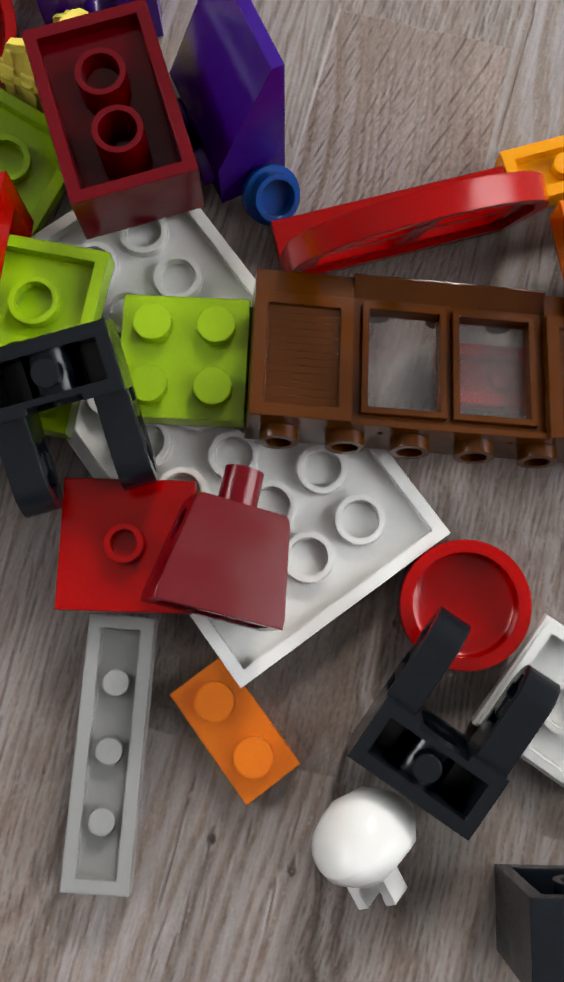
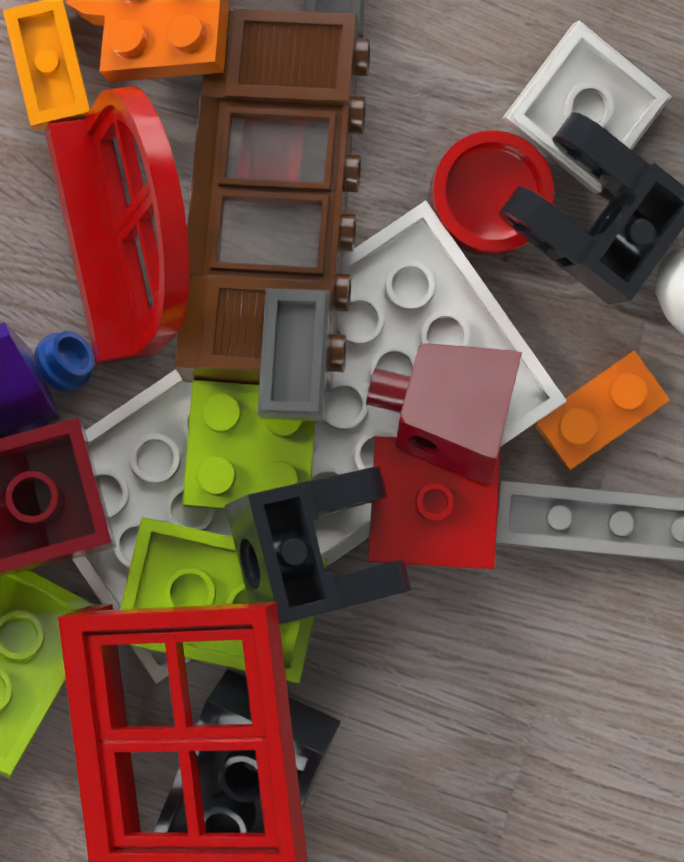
camera: 95 degrees left, 5 degrees up
none -> dark grey tile [257,288,332,421]

